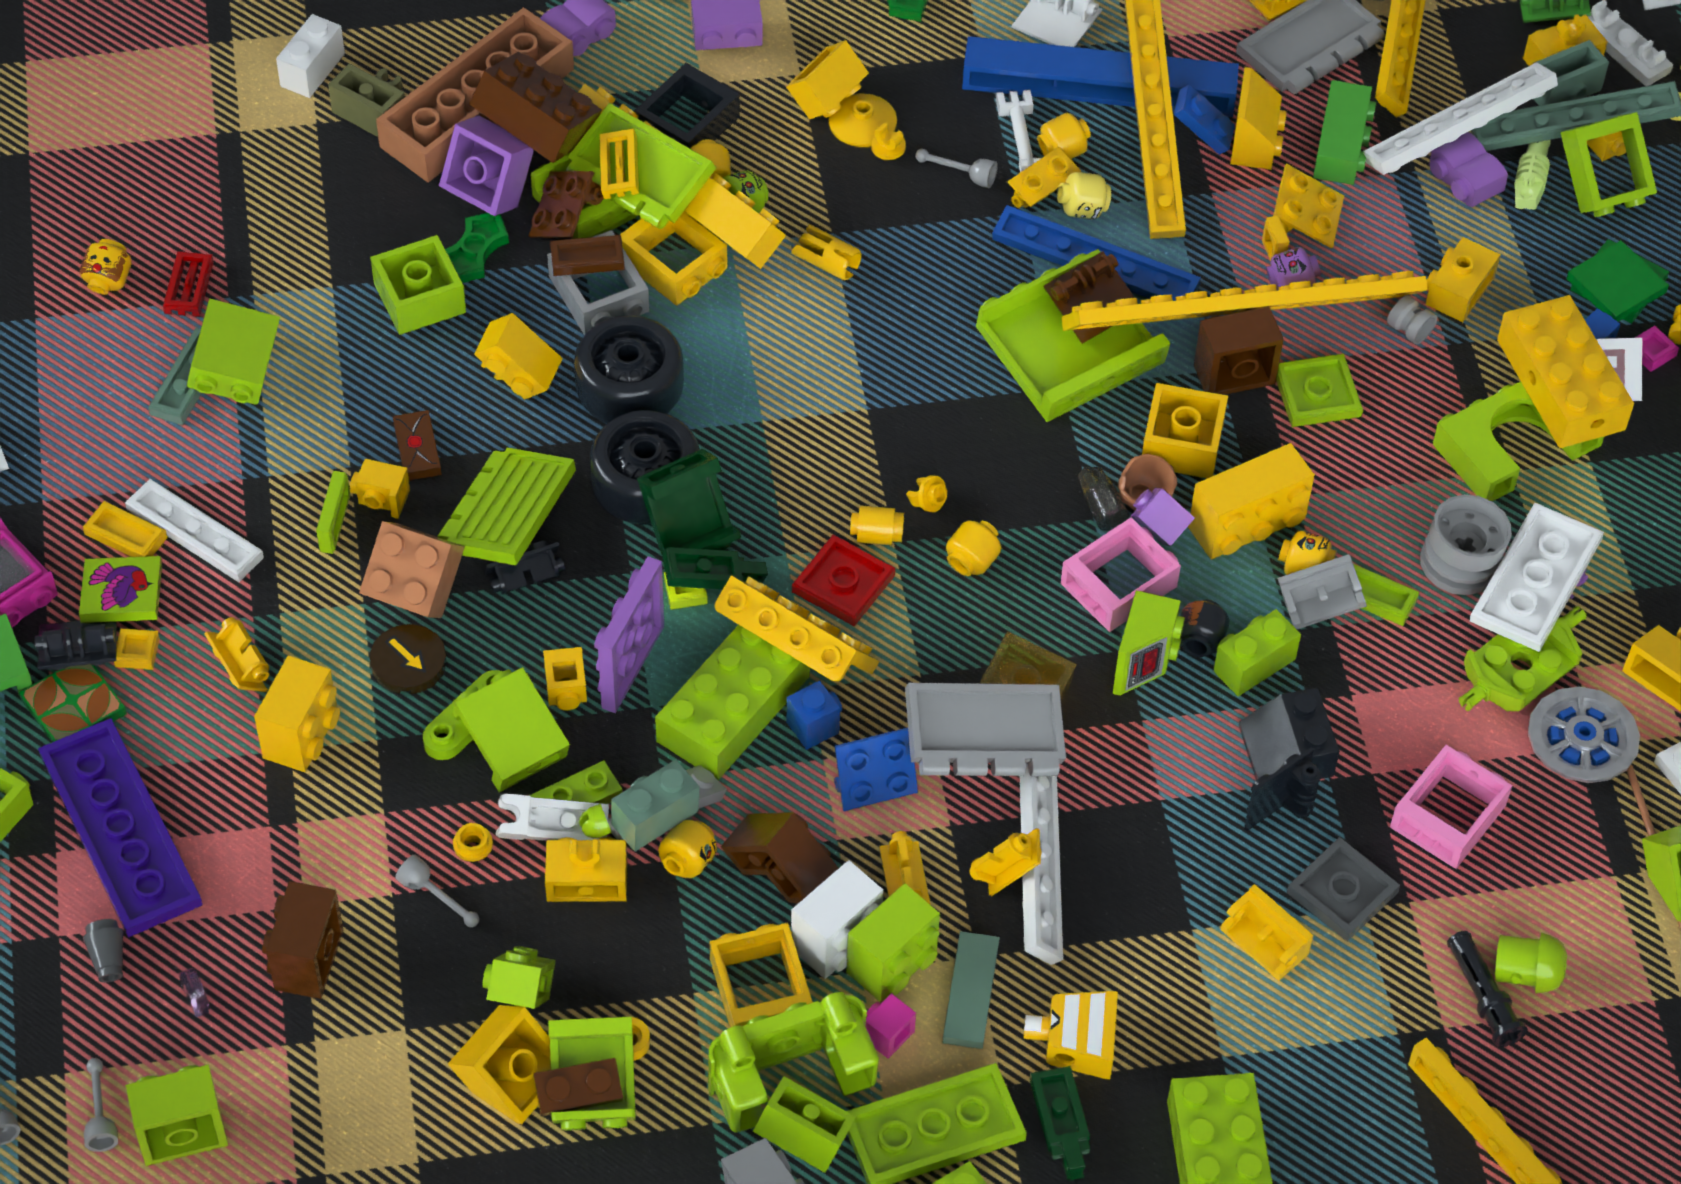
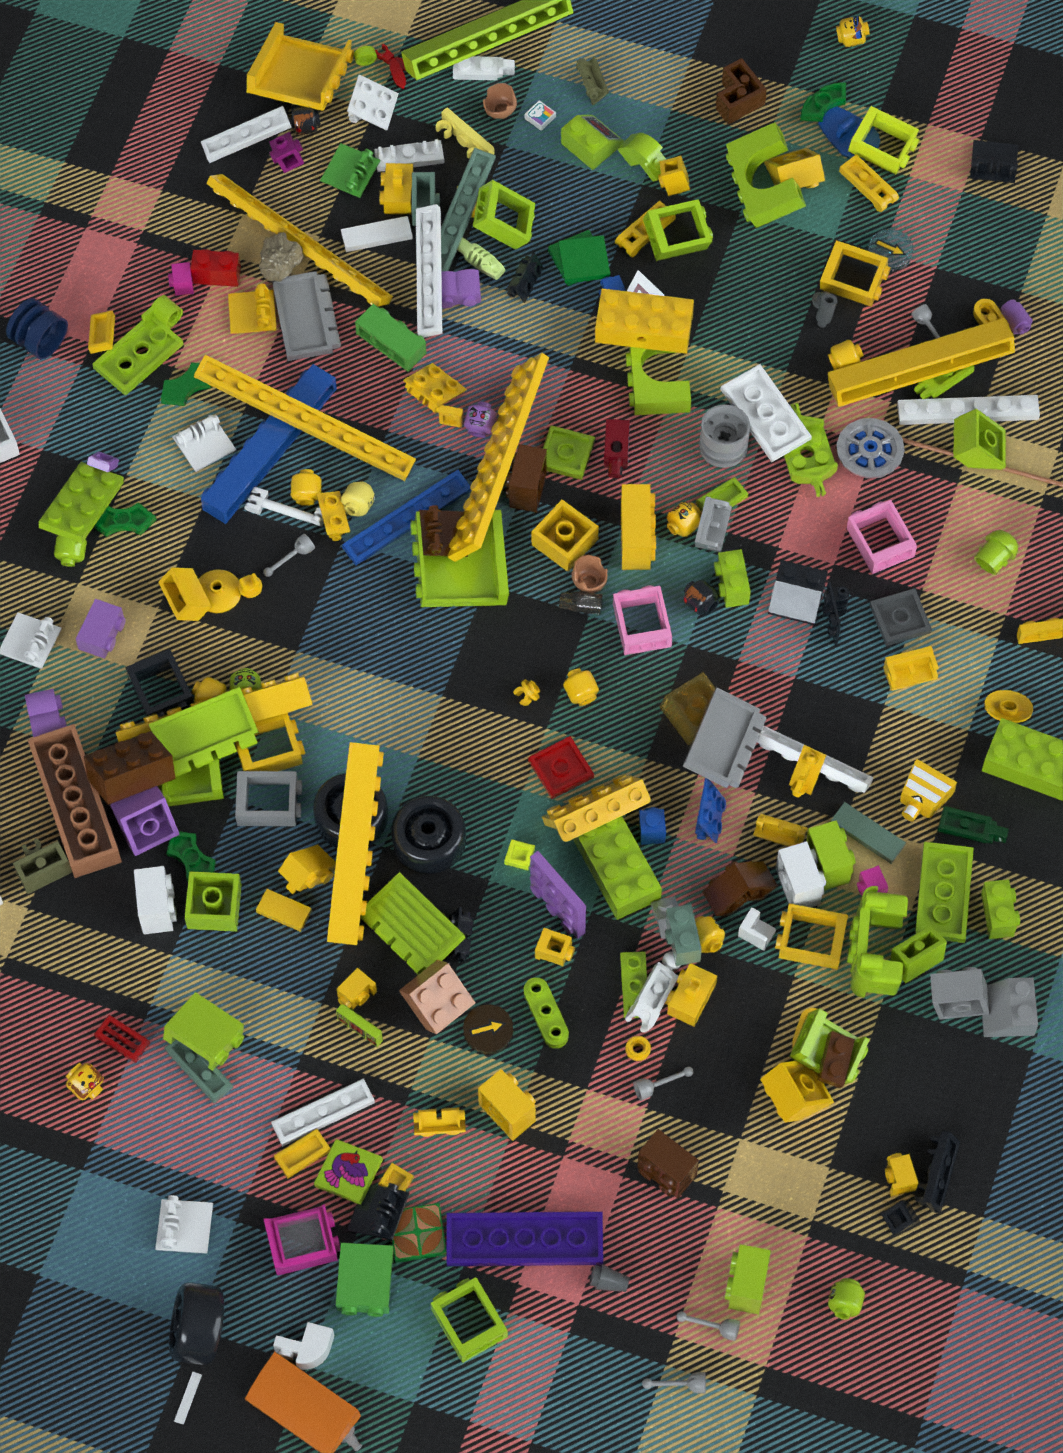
camera: 60 degrees left, 10 degrees up
clear purple tile [178,968,210,1018] -> none
reddish brown tile [393,410,441,480] -> none
lime panel [453,667,570,792] -> none
lime brick [483,946,556,1009] -> none
reddish brown hinge [529,171,604,238] -> none
reddish brown tile [550,235,625,276] -> none
lime hinge [579,804,611,838] -> none
yellow tile [600,129,639,199] -> none
dark green panel [637,449,741,555] -> none
dark green hinge [662,547,768,590] -> none
yellow arm [791,224,862,281] -> none
yellow brick [850,506,904,545] -> none
lime slope [1113,590,1185,695] -> none
medium lavender brick [1131,488,1195,546] -> none
blue plate [1173,84,1235,155] -> none
yellow slope [1230,67,1287,170] -> none
light grey wheel [1387,295,1438,345] -> none
yellow brick [1425,237,1501,322] -> none
black pin [1447,931,1528,1047] -> none
dark pink tile [1635,325,1679,372] -> none
none -> white brick [134,866,177,934]
none -> yellow tile [256,889,312,932]
none -> yellow brick [327,742,384,945]
none -> white tile [341,216,413,252]
none -> black hinge [507,252,543,303]
none -> dark red torso [604,419,630,478]
none -> white panel [738,908,776,951]
none -> yellow dish [984,690,1033,723]

